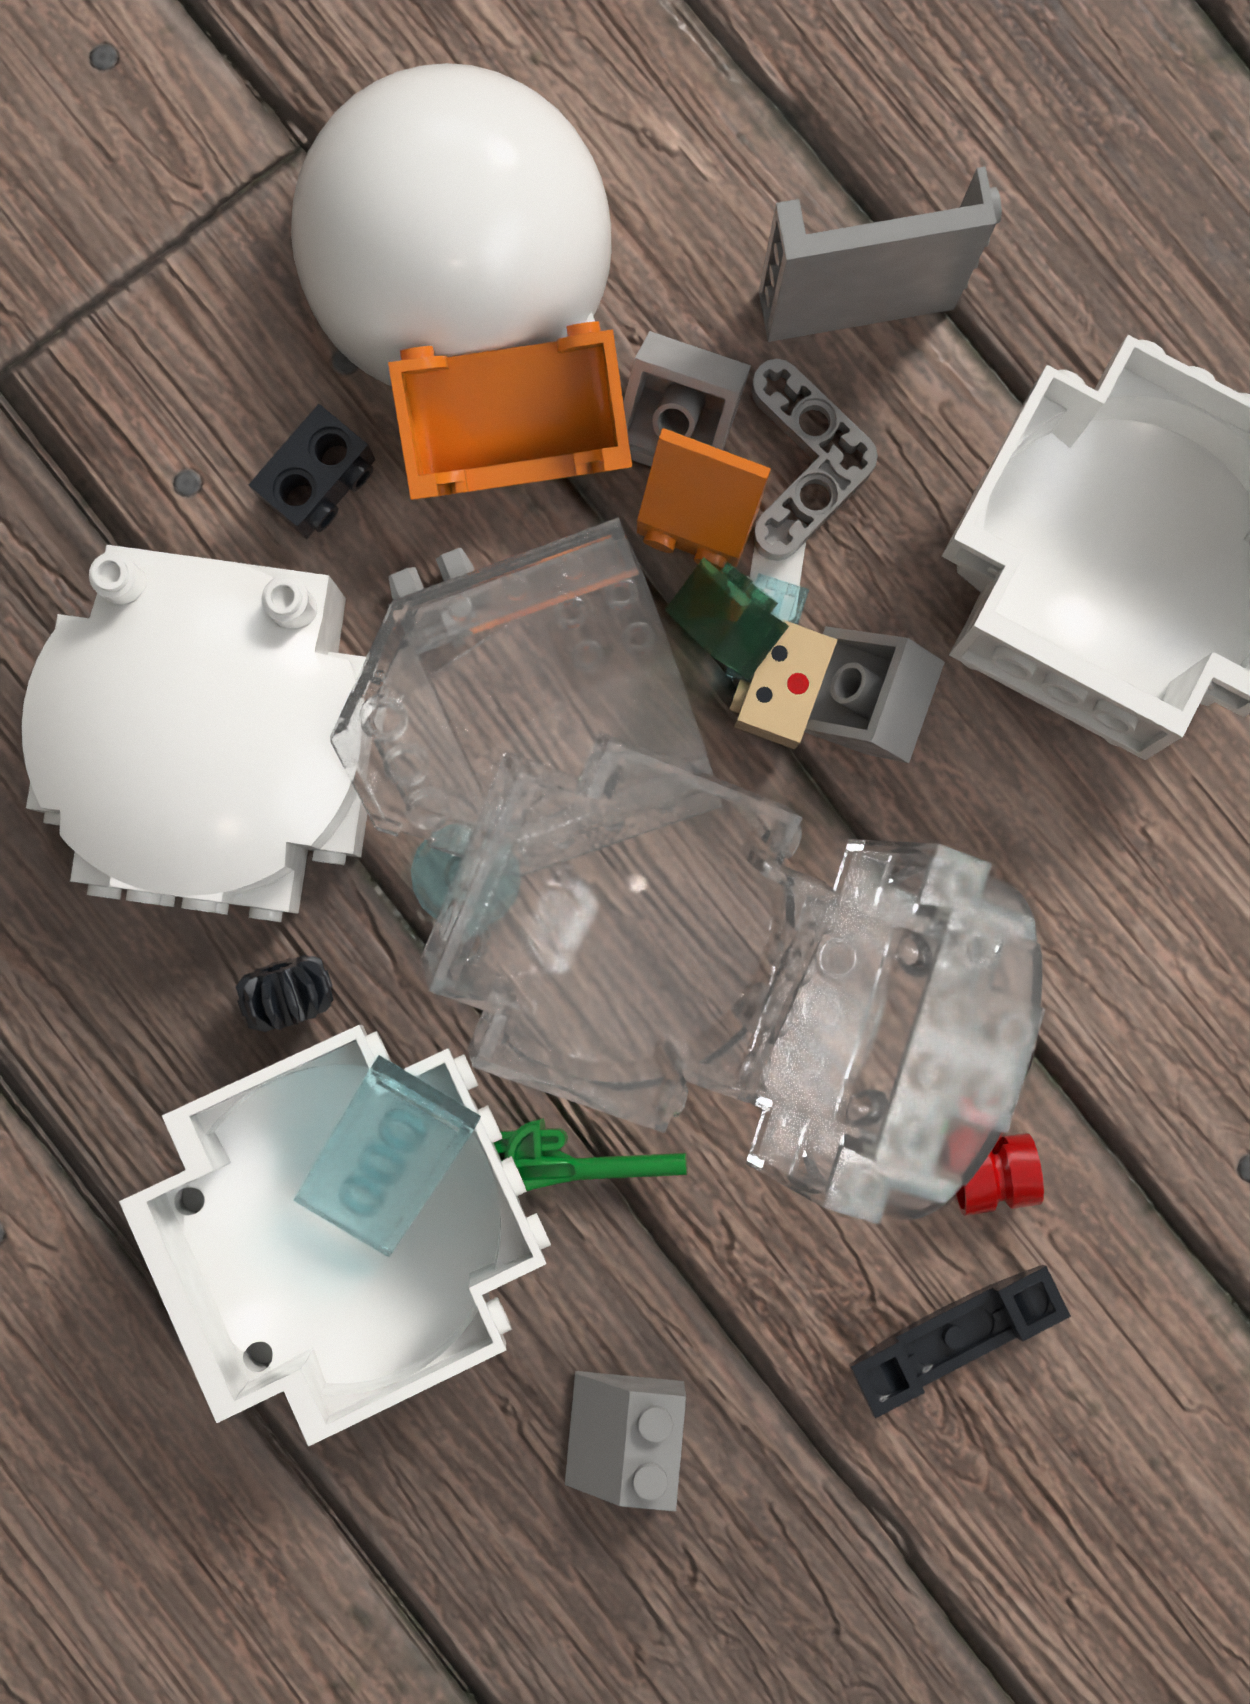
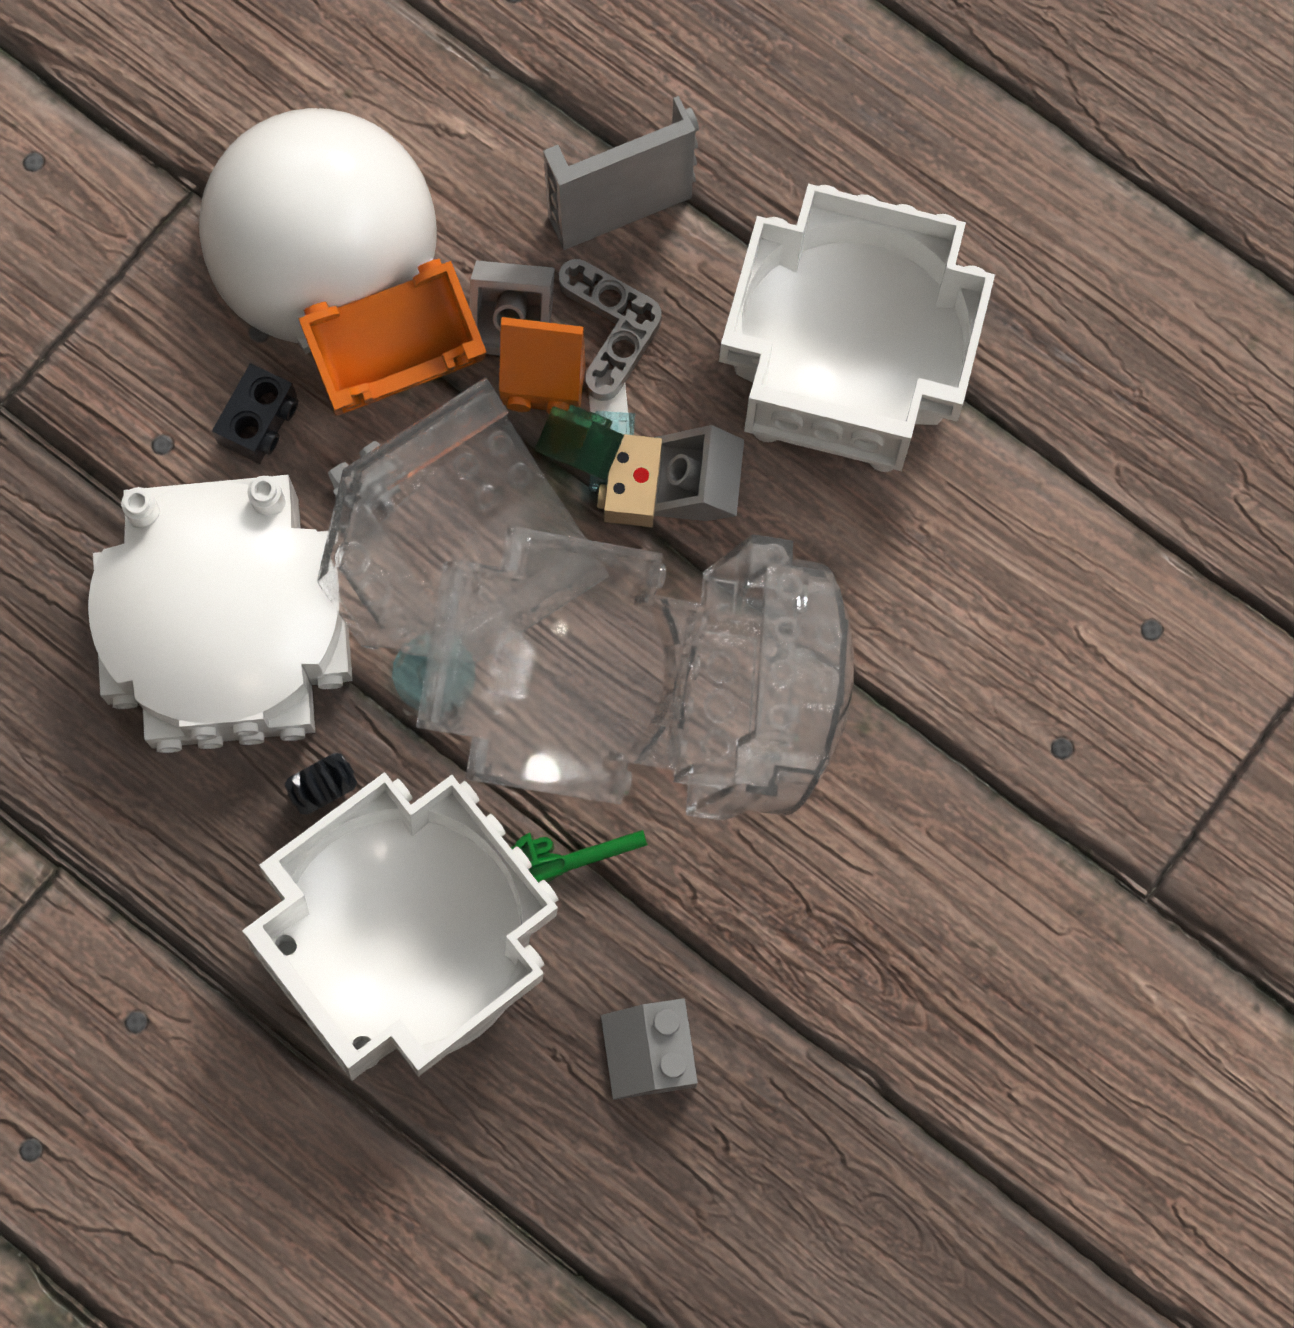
camera: 15 degrees left, 10 degrees down
clear light blue tile [294,1055,481,1257] -> none
black slope [849,1265,1071,1418] -> none
red wheel [949,1133,1044,1216] -> none

